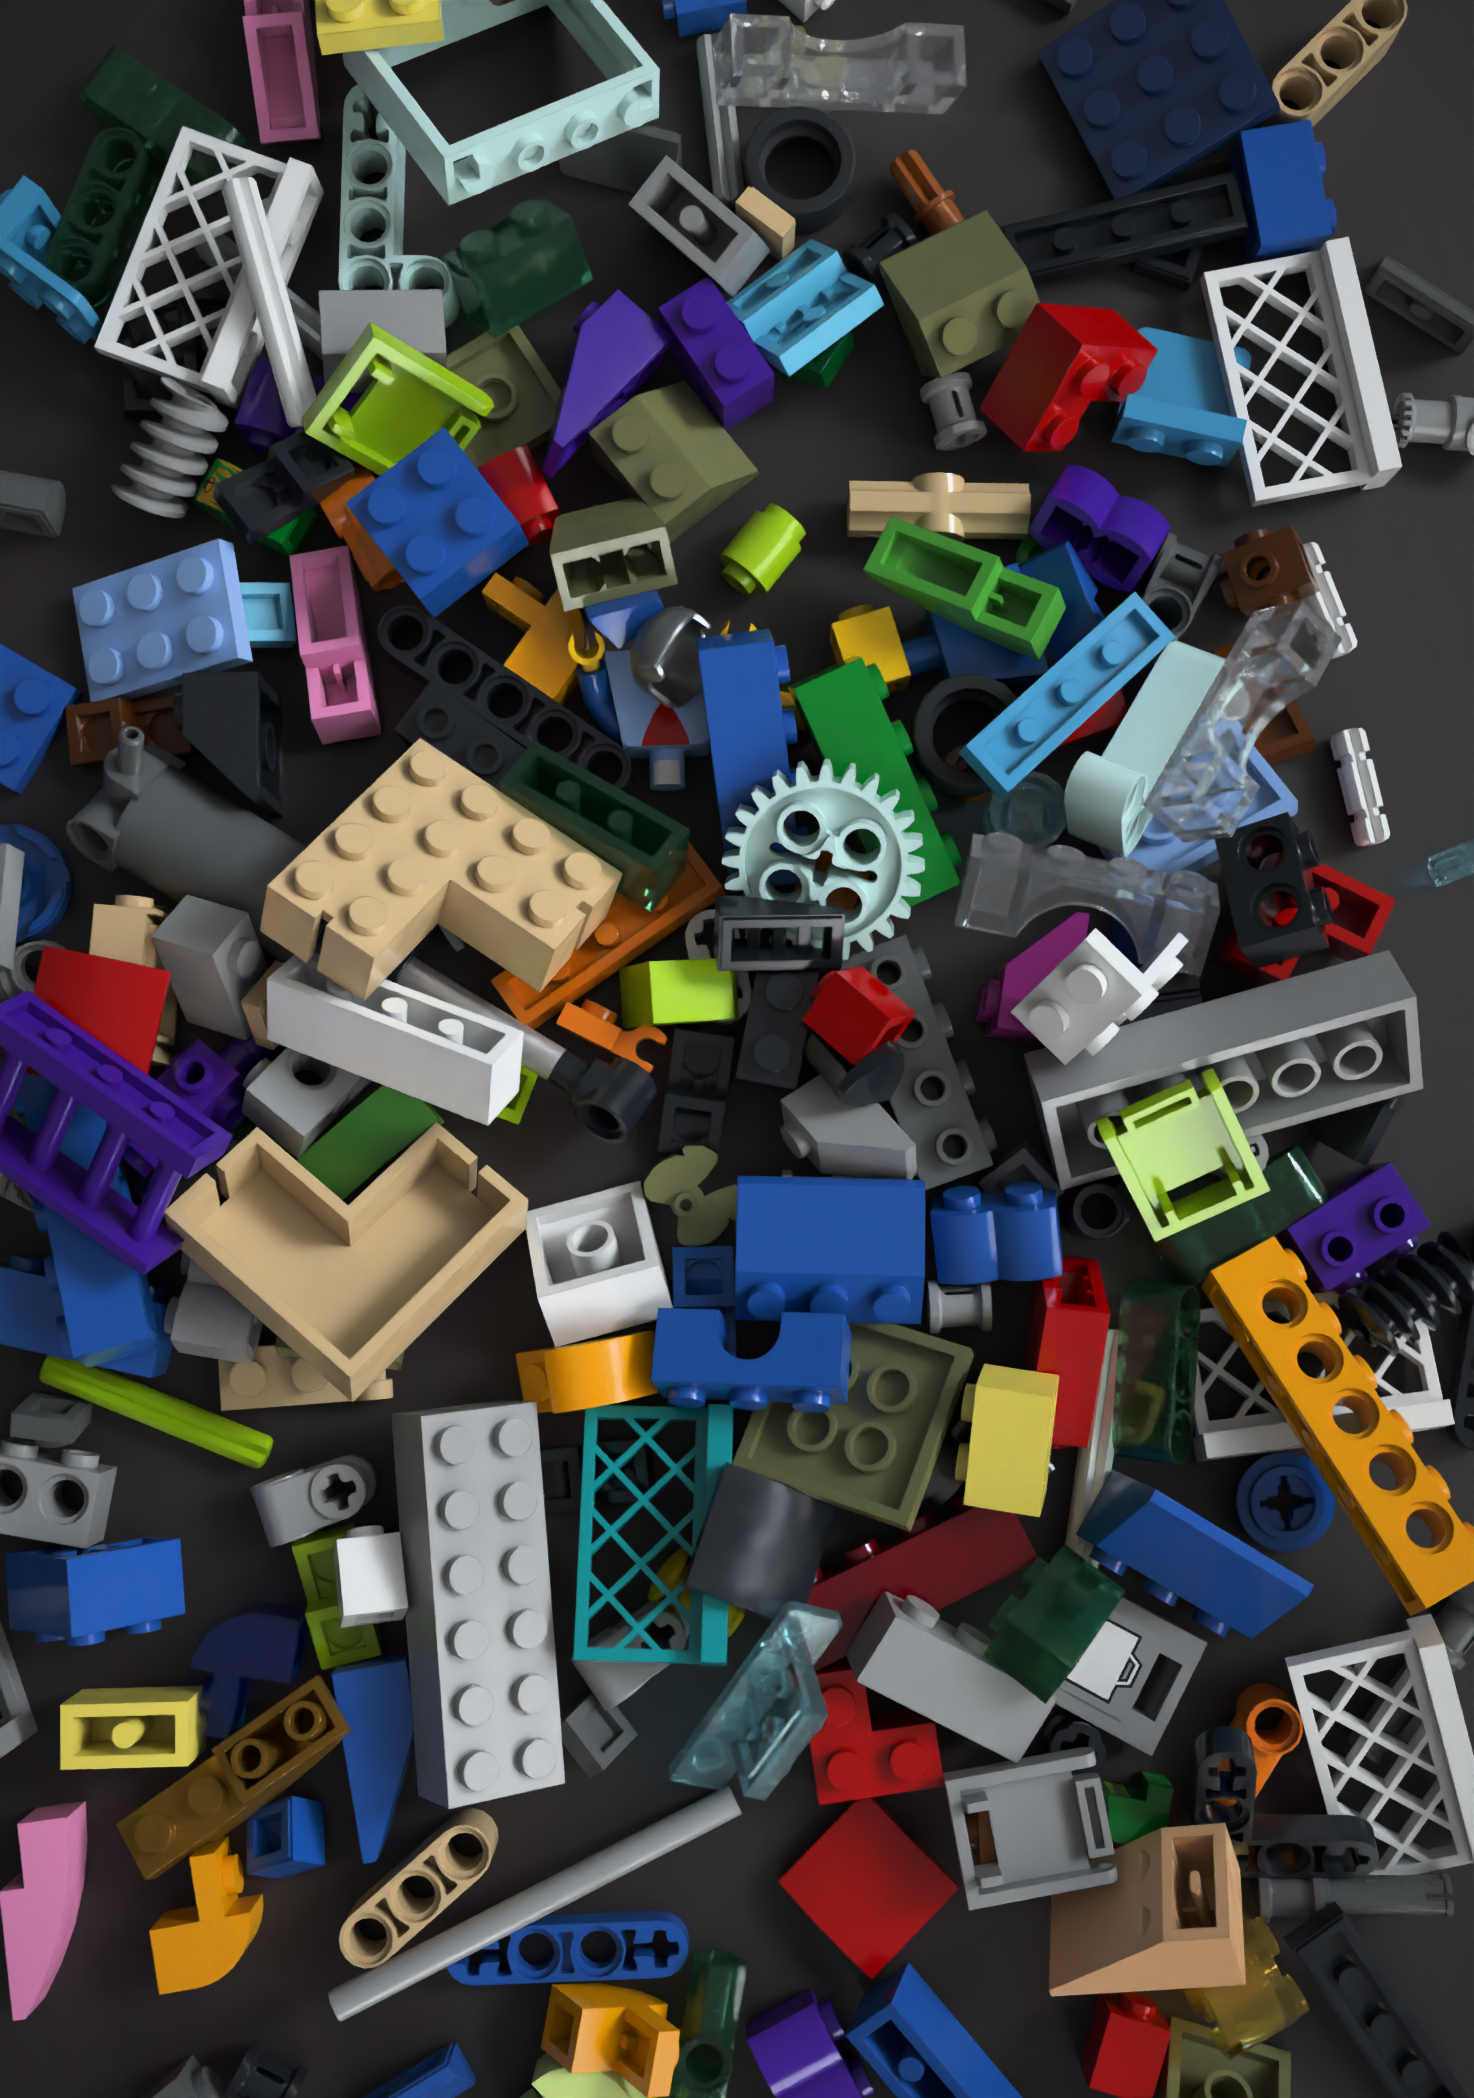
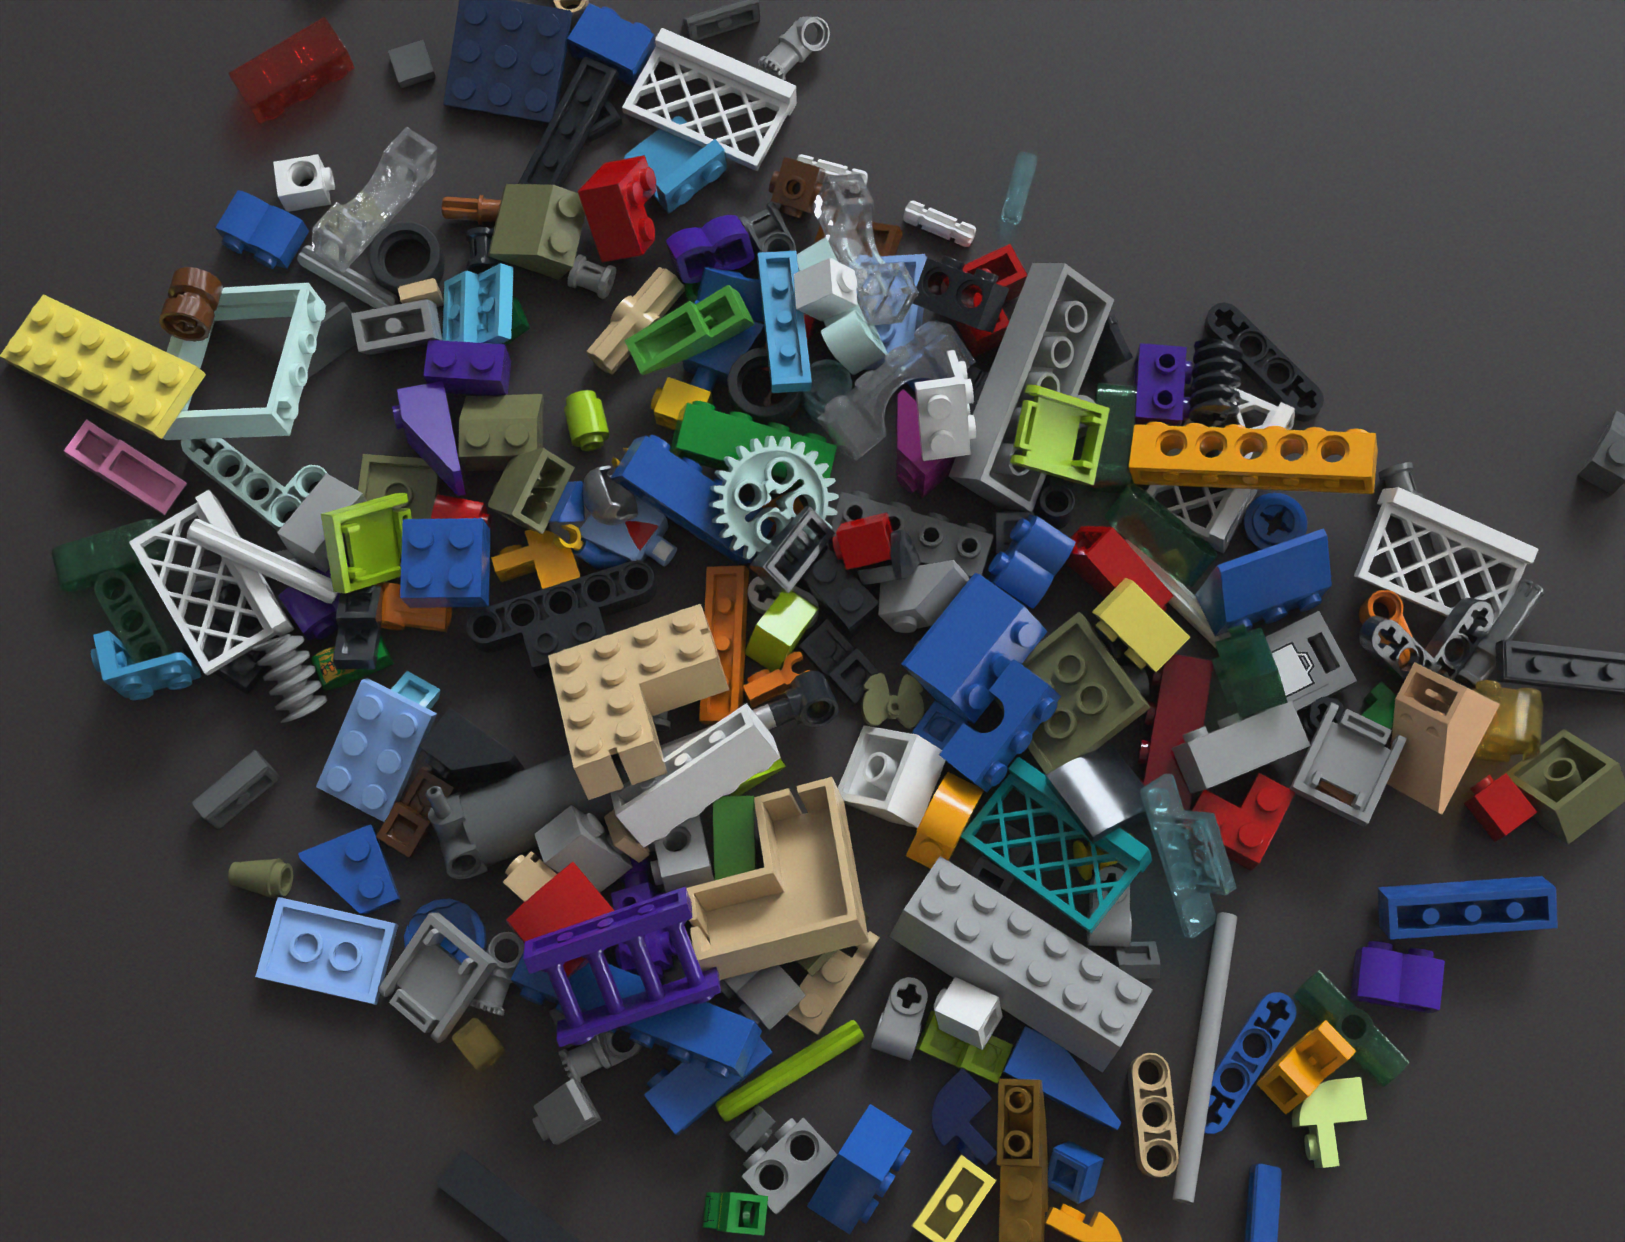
camera: 50 degrees left, 10 degrees down
bright pink slope [289,545,381,745] -> none
clear green brick [443,197,593,339] -> none
clear green brick [499,741,690,912] -> none
red slope [778,1797,961,1979] -> none
light grey bush [926,1279,992,1334] -> none
none -> white brick [794,258,857,321]

